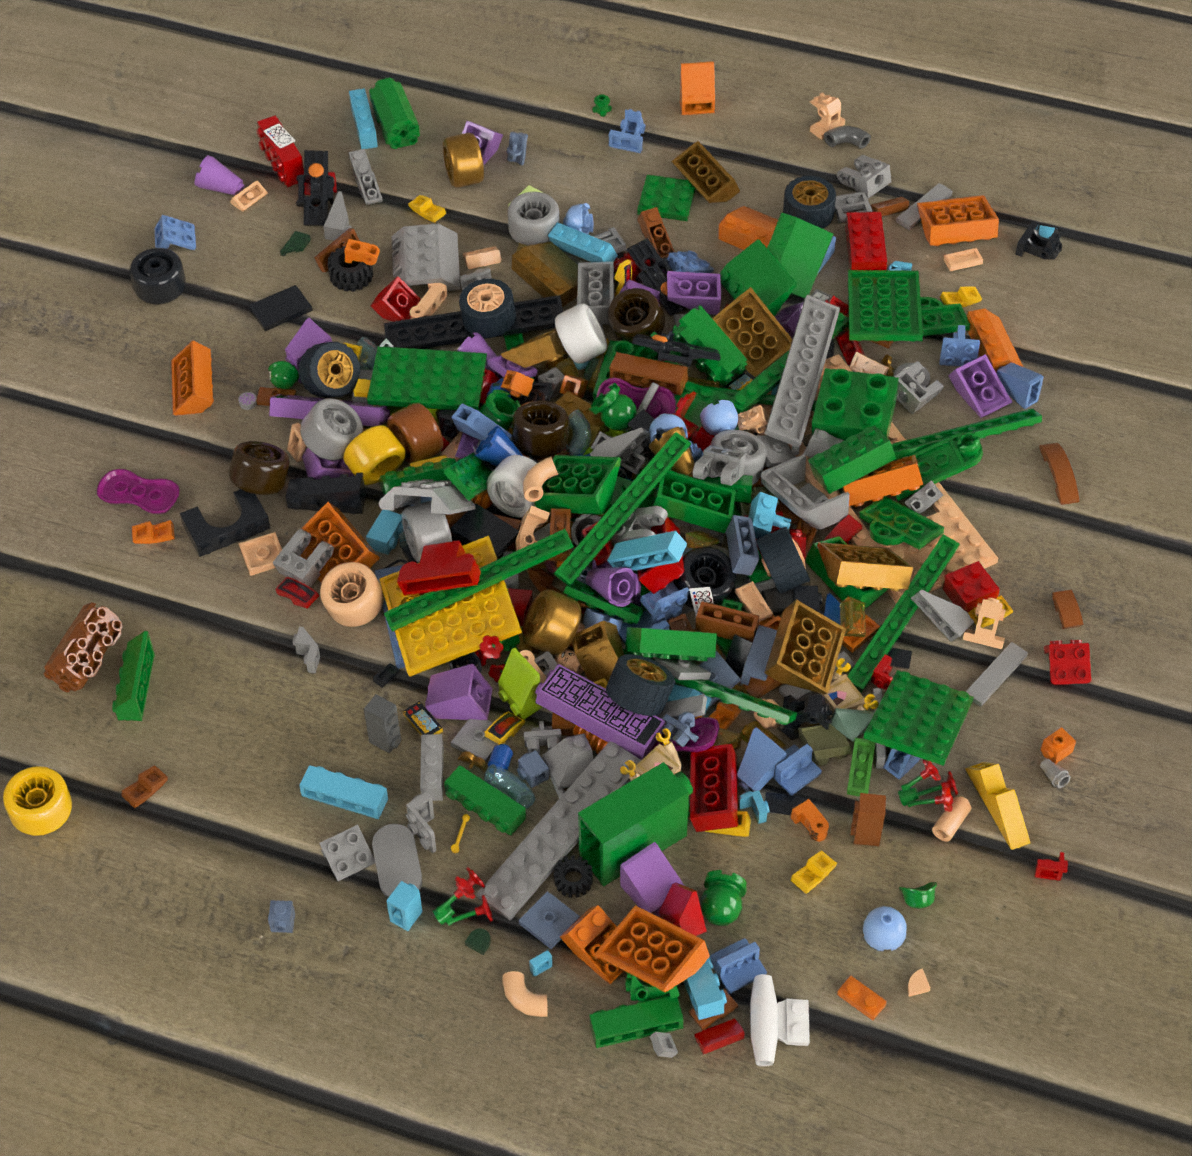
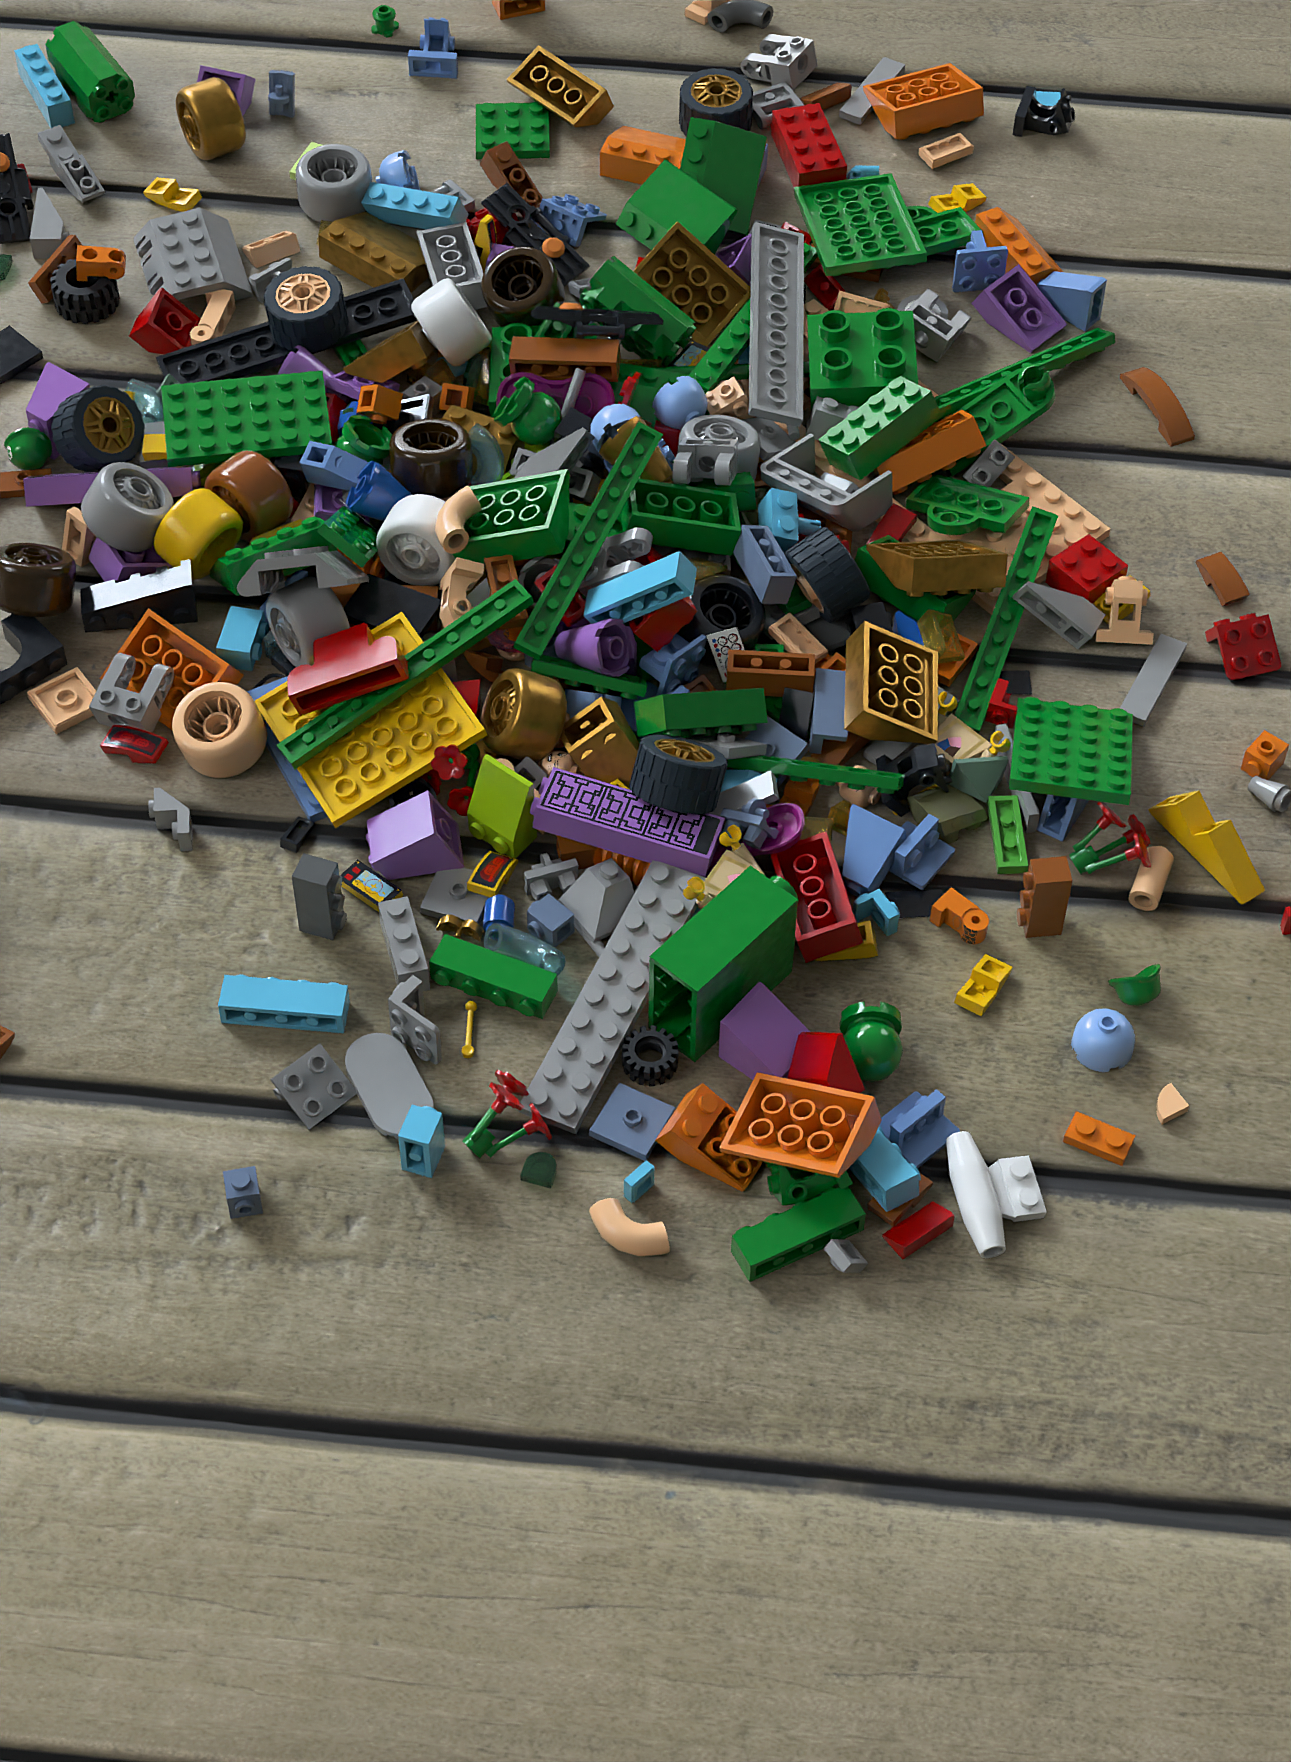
camera: 15 degrees left, 0 degrees up
medium lavender slope [667,271,721,315] -> none

